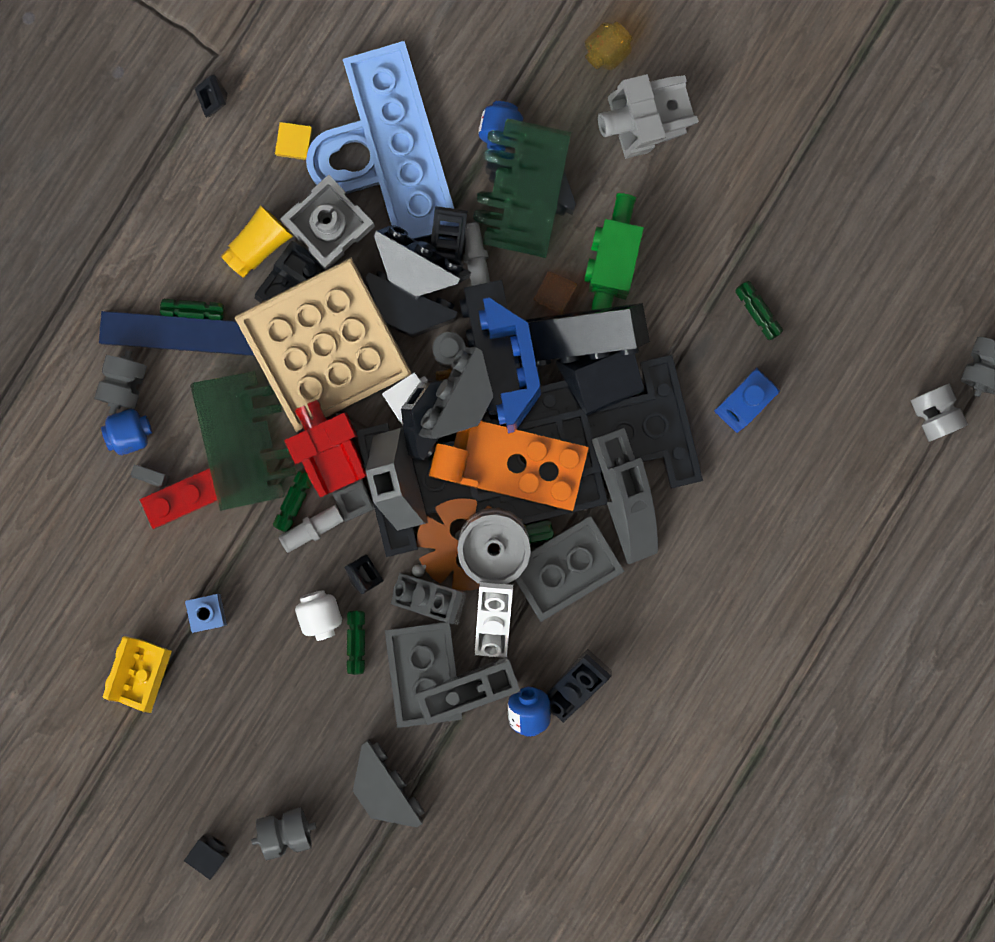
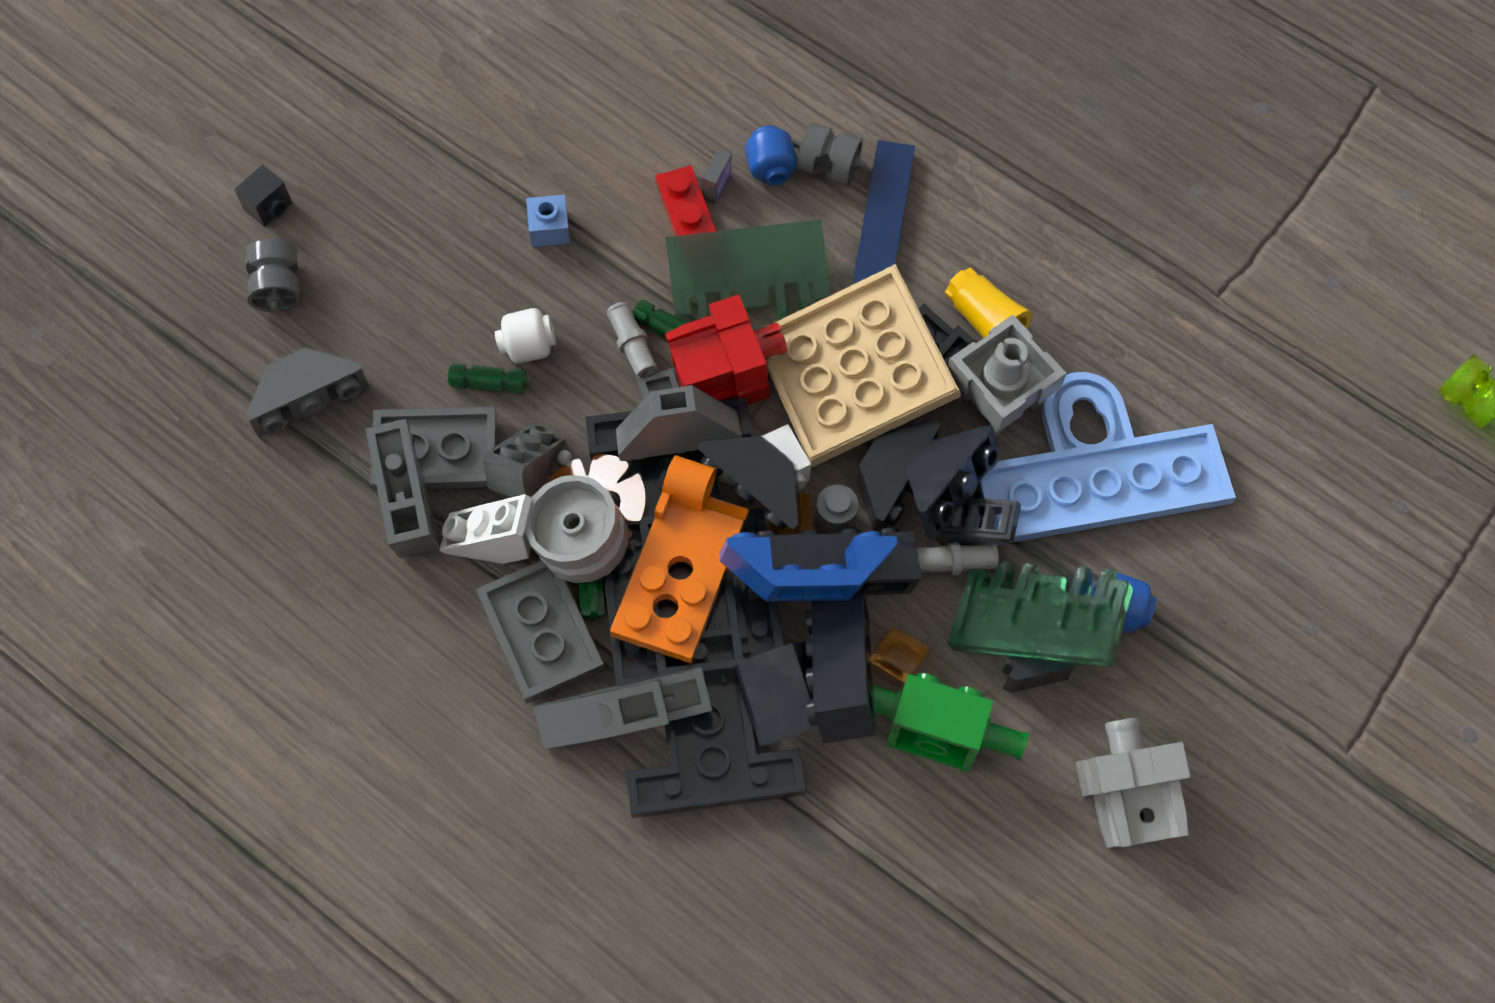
camera: 90 degrees right, 20 degrees down
yellow bracket [103,636,172,713] -> none
dark green axle [160,298,225,320] -> none
black slope [195,75,228,118] -> none
yellow tile [275,122,313,160] -> none
black slope [344,554,384,594] -> none
dark grey slope [419,347,494,439] -> none
blue head [508,687,551,737] -> none
black slope [546,649,612,723] -> none
clear yellow head [584,21,633,70] -> none
blue torso [714,367,780,433] -> none
dark green axle [735,281,783,341] -> none

